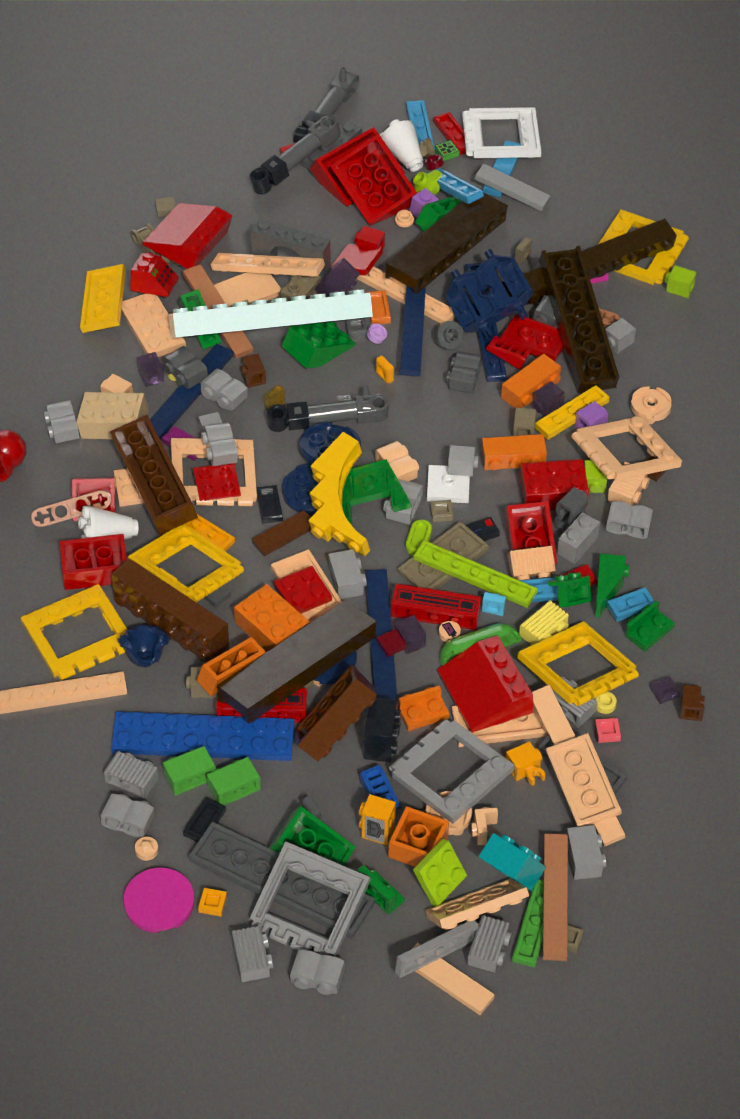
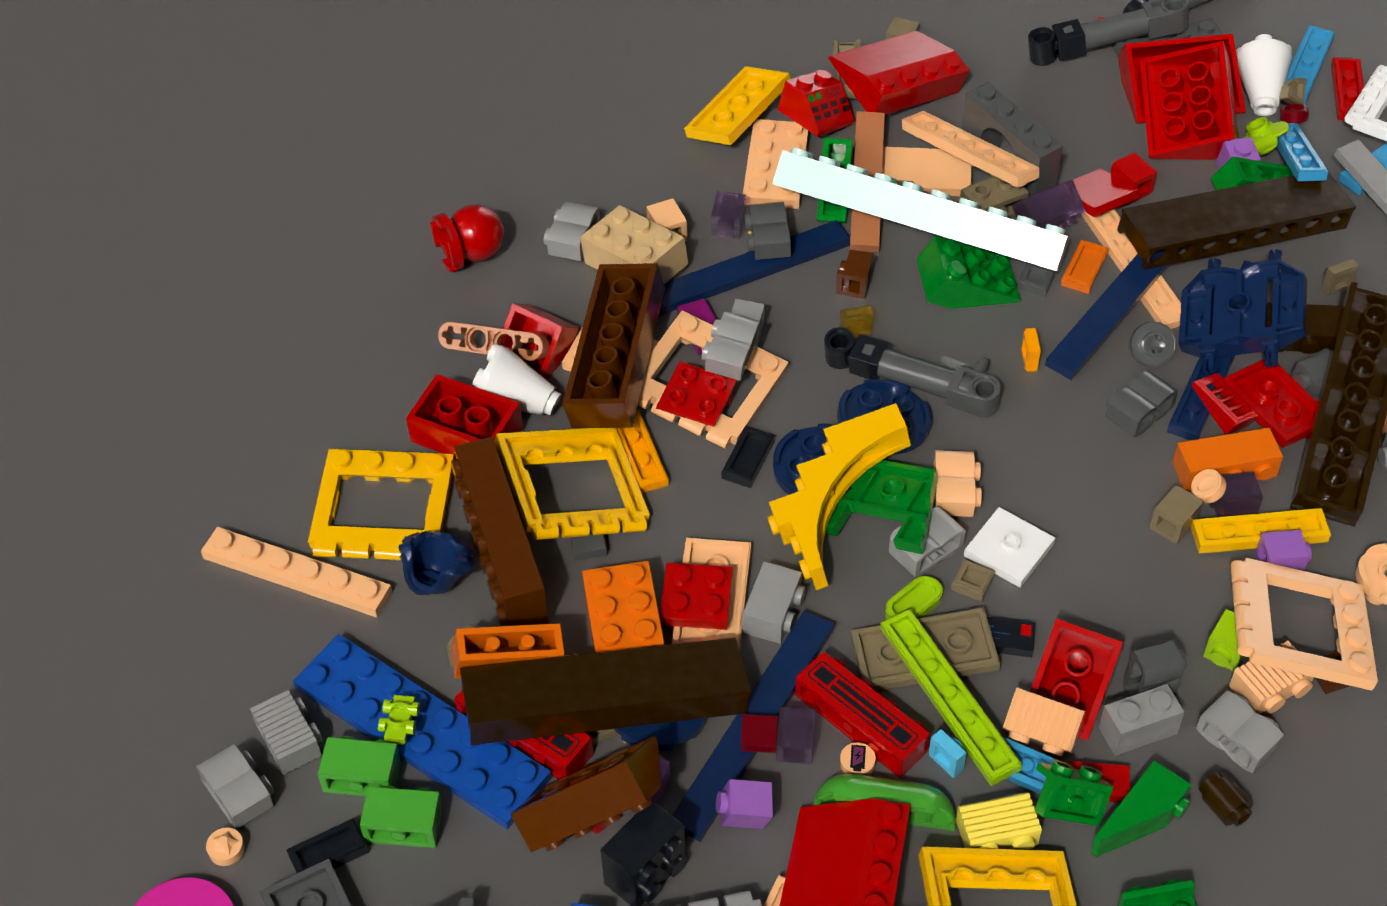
camera: 35 degrees right, 0 degrees up
light grey brick [201,369,247,411] -> none
reddish brown tile [252,510,311,556] -> none
lavender tile [367,324,387,344] -> none
light nougat plate [395,210,414,227] -> none
orange bracket [398,686,450,731] -> none
bright green tile [434,140,459,161] -> none
light grey brick [448,445,479,476] -> none
orange brick [481,434,547,470] -> none
red brick [520,459,589,510] -> none
dark azure plate [607,587,655,622] -> none
none -> lime piece [378,695,420,745]
none -> medium lavender brick [716,779,773,829]
none -> light nougat tile [1191,469,1226,503]
none -> dark brown brick [1199,771,1253,826]

